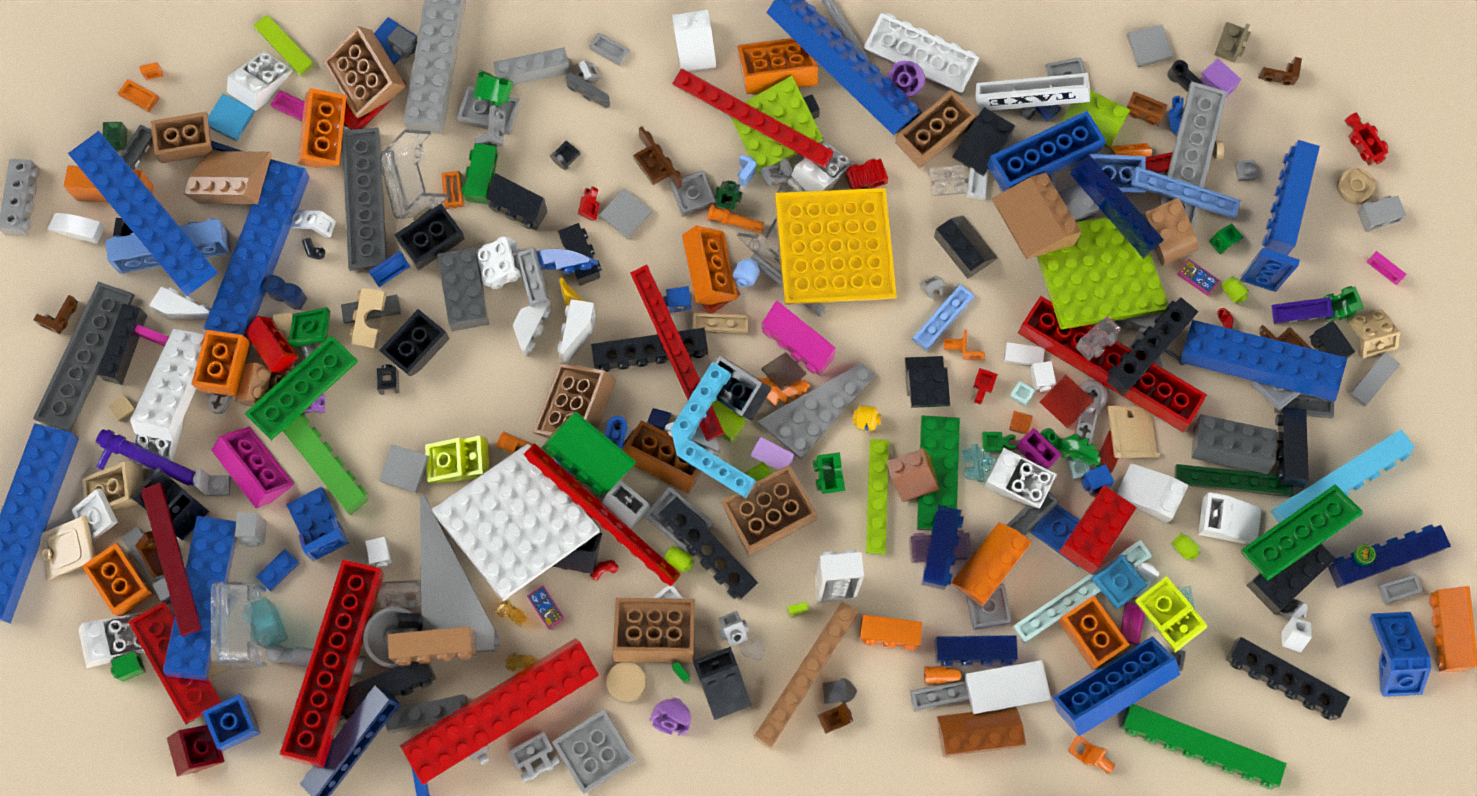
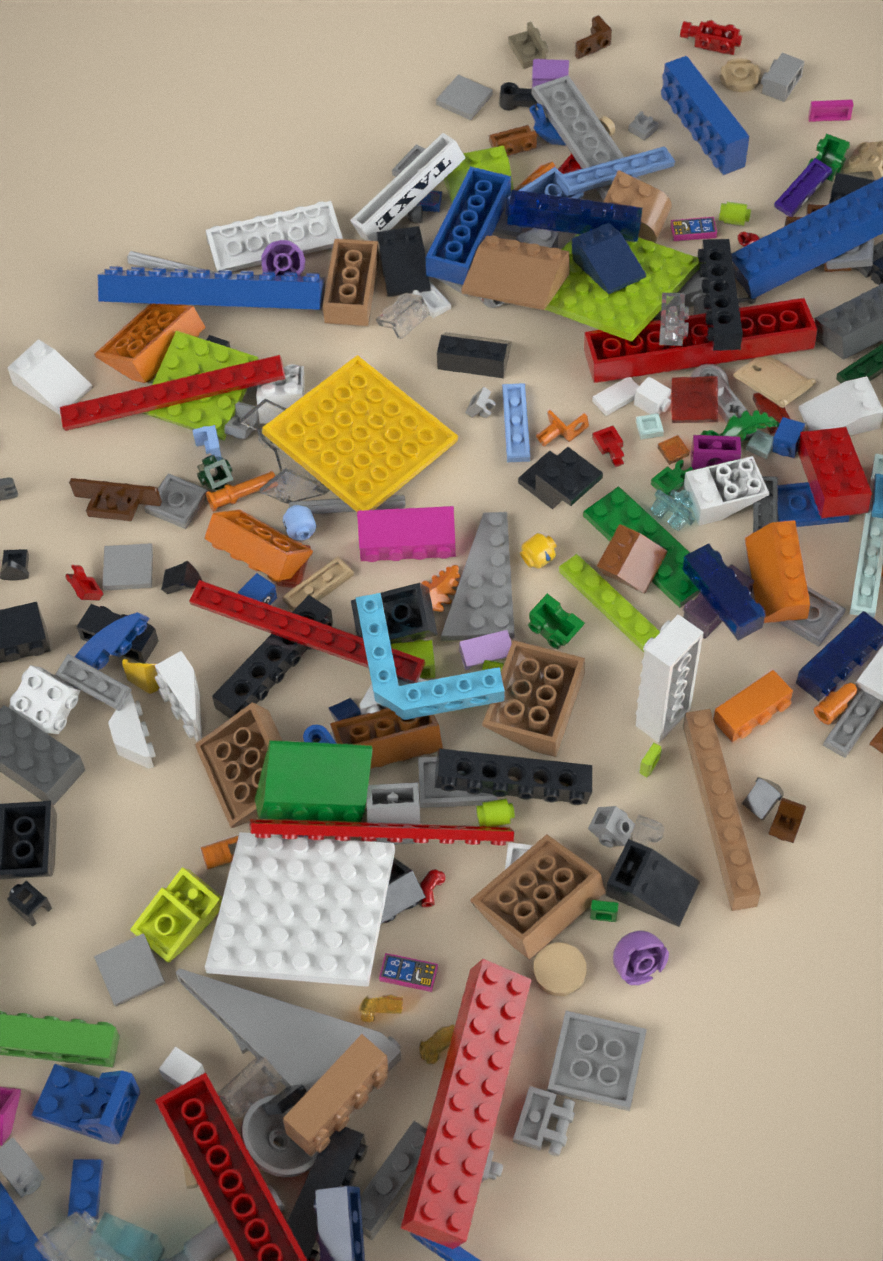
camera: 40 degrees left, 15 degrees down
clear smoke piece [761,352,807,391] -> none
red brick [845,158,889,190] -> none
green bracket [1209,223,1244,255] -> none
blue tile [1240,248,1300,292] -> none
none -> black tile [161,561,202,594]
none -> dark blue slope [572,223,646,295]

